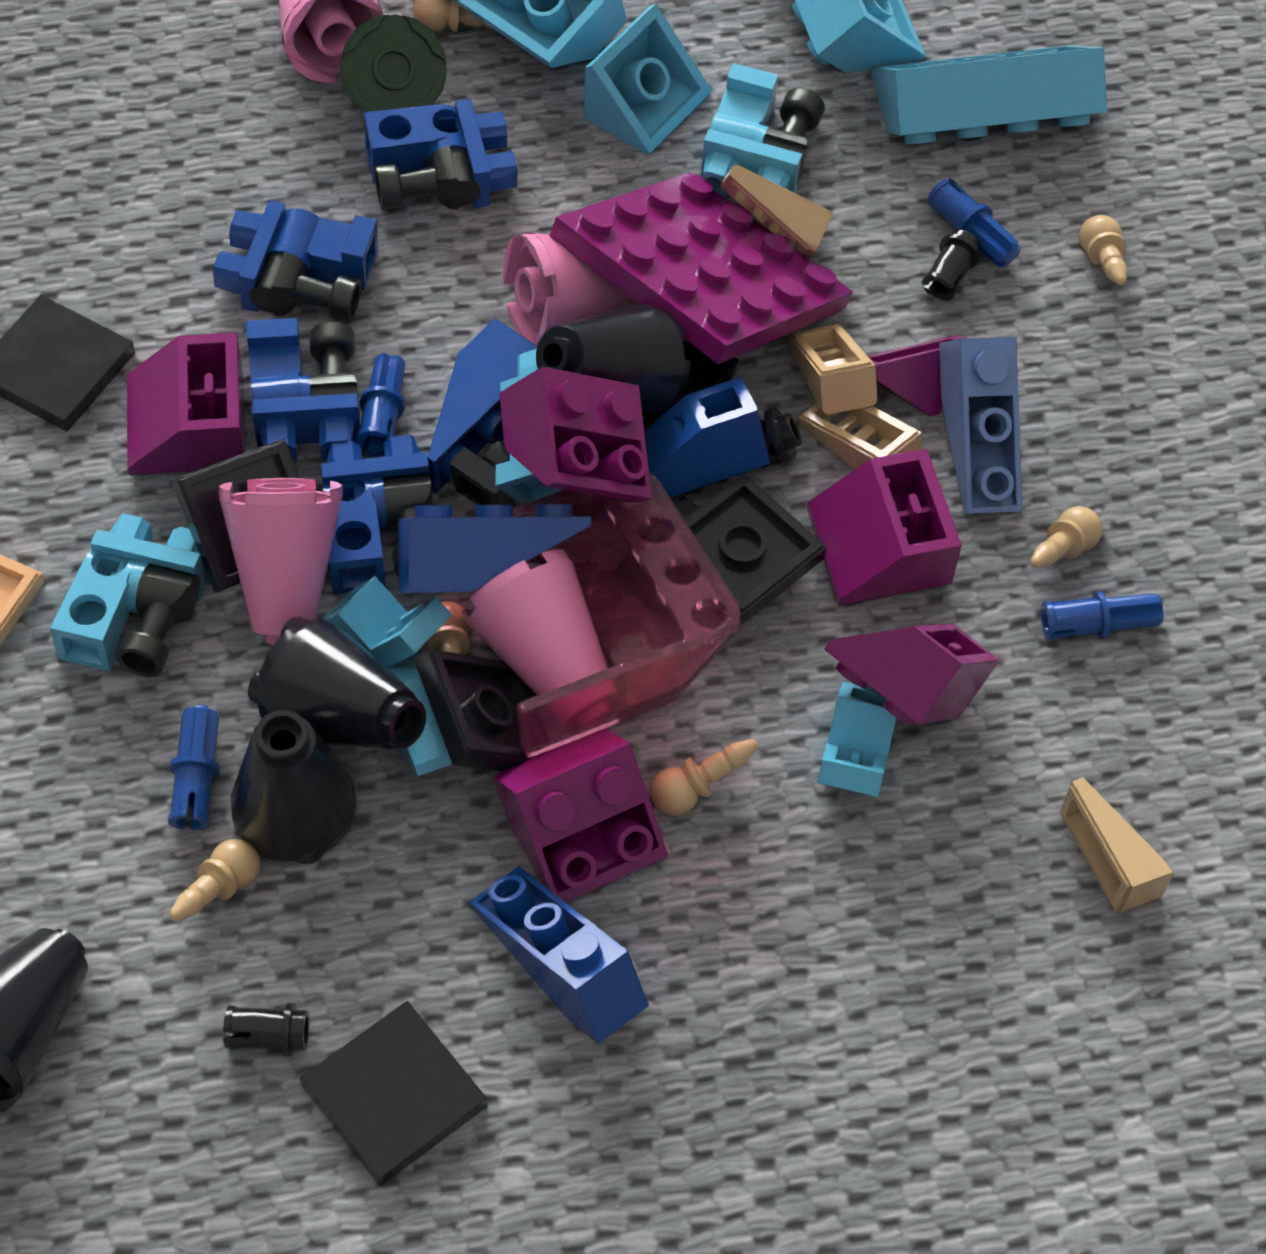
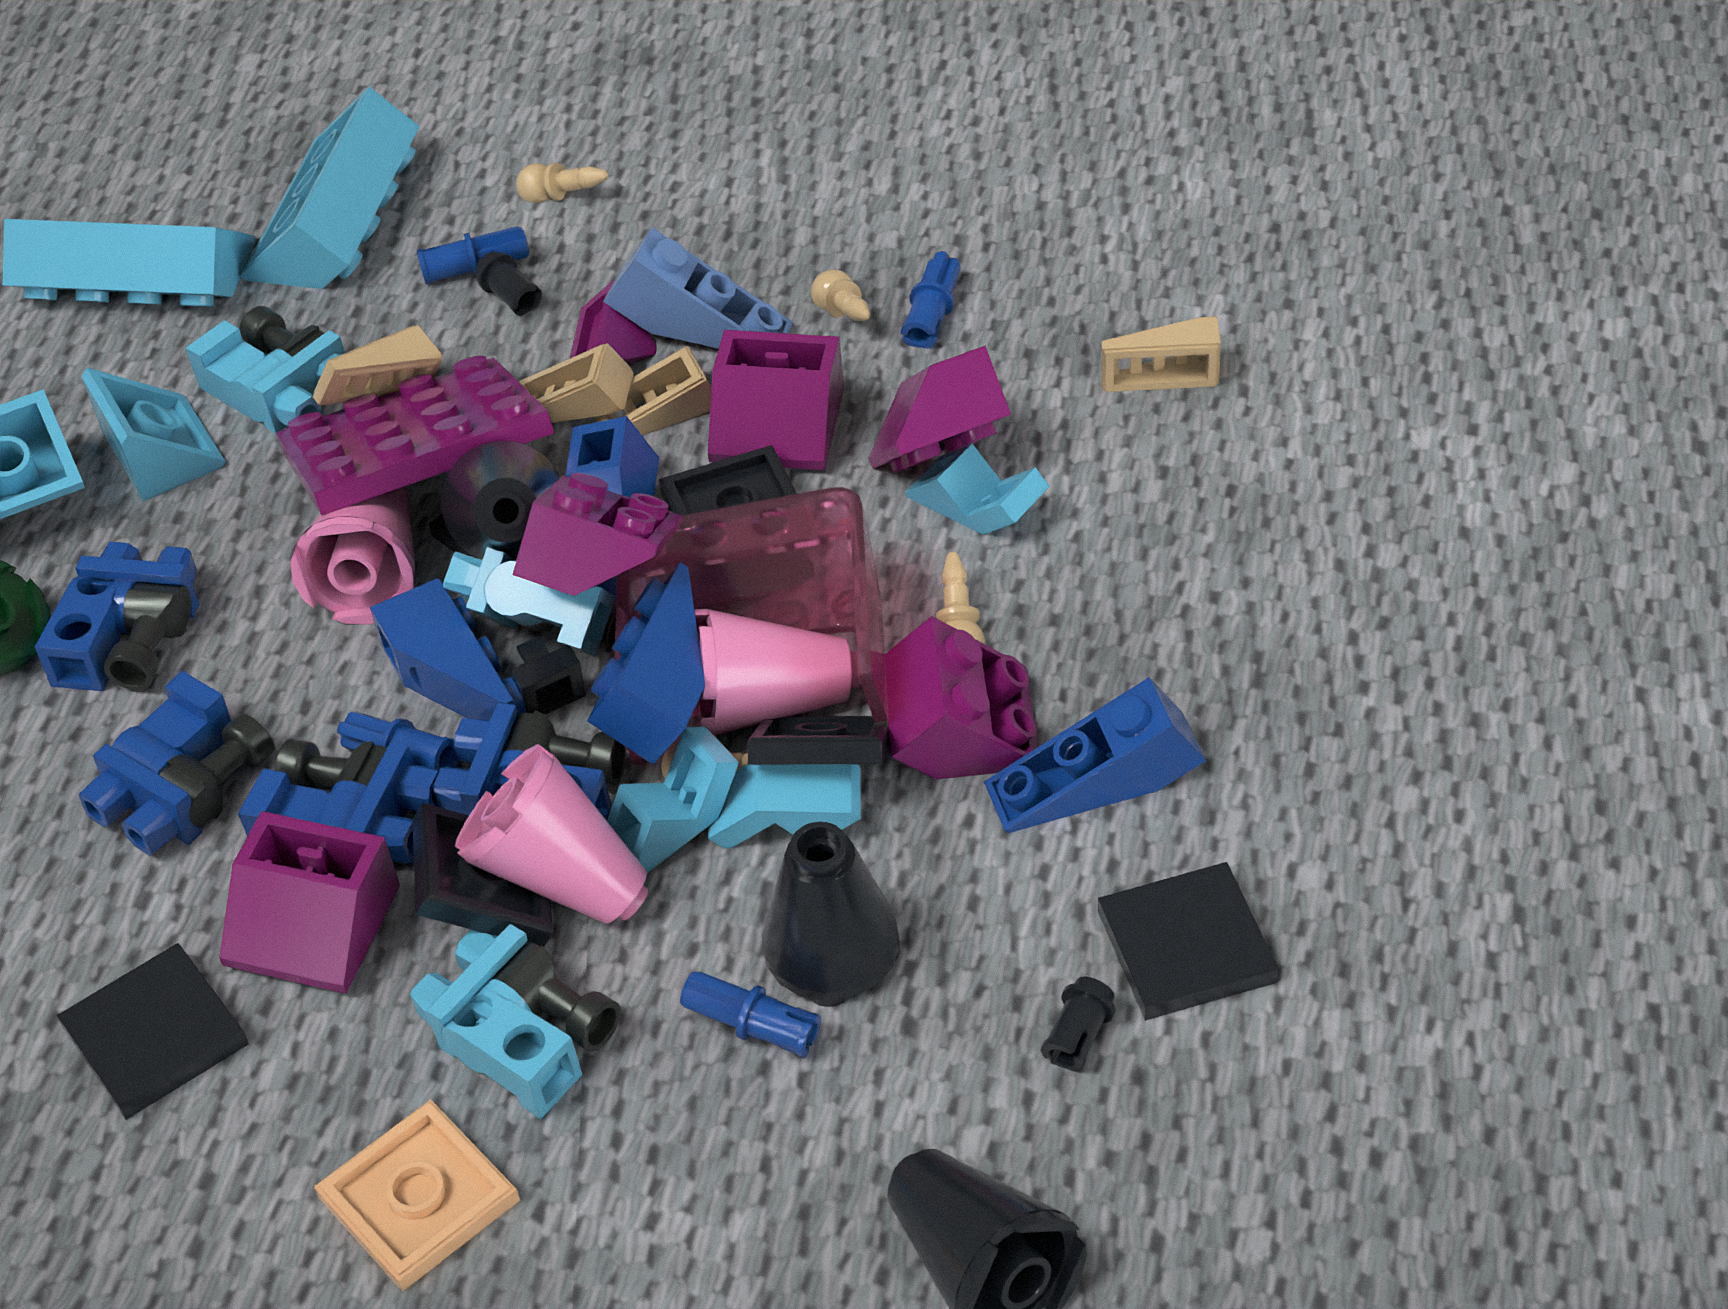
camera: 60 degrees left, 10 degrees down
tan bar [169,839,261,921] -> none
black cone [248,616,426,750] -> none

